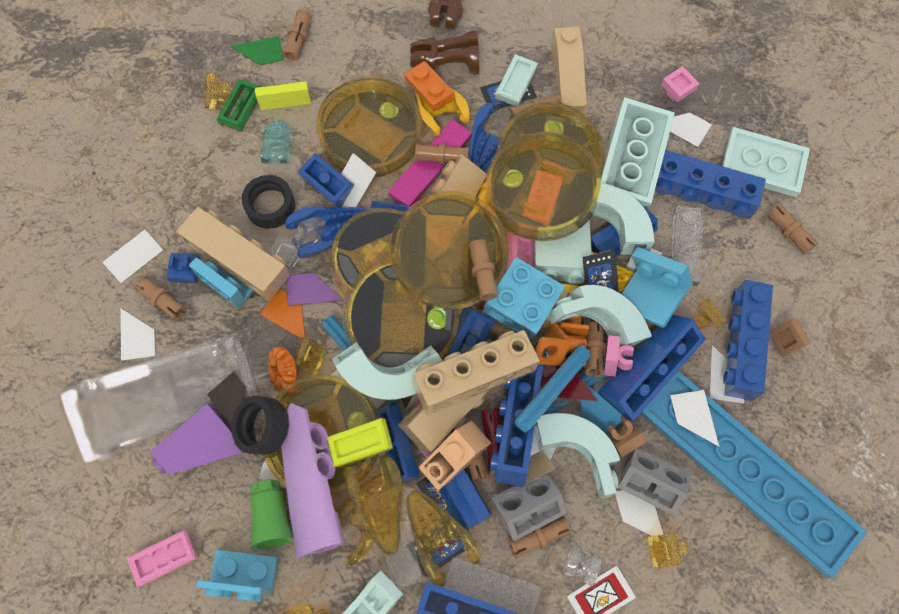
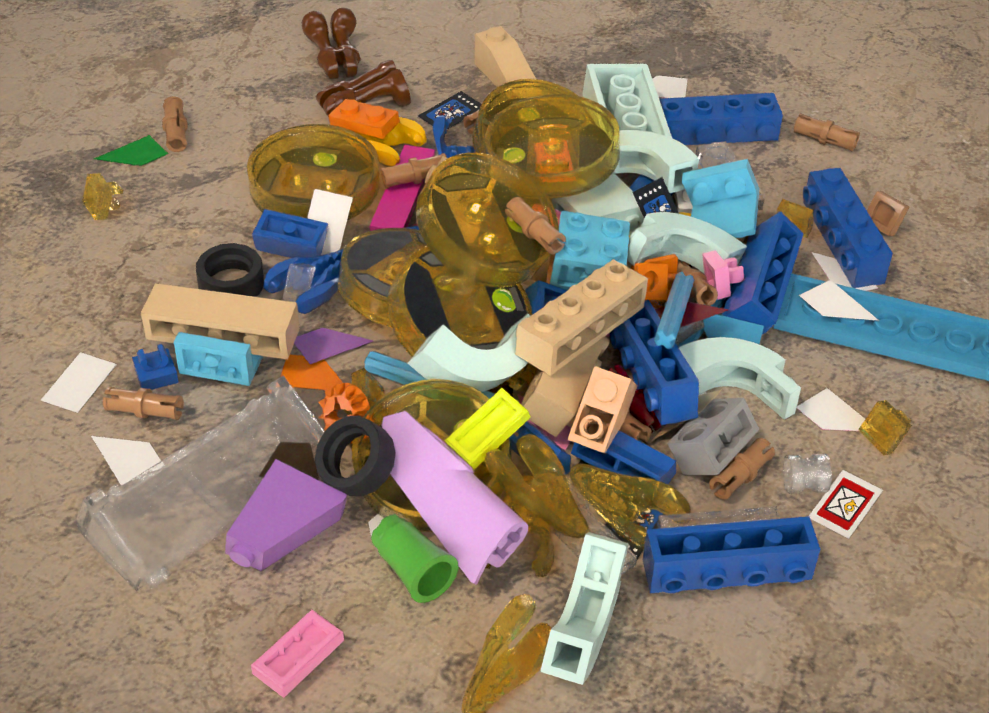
camera: 25 degrees left, 25 degrees down
medium azure bracket [196,550,279,601] -> none
green tile [216,79,261,132] -> none
neon yellow tile [255,82,311,110] -> none
clear light blue plate [260,121,292,164] -> none
light aqua tile [495,54,538,106] -> none
medium nougat tile [607,416,647,458] -> none
light grey brick [618,448,691,516] -> none
bright pink tile [661,66,699,102] -> none
light aqua plate [722,127,810,197] -> none

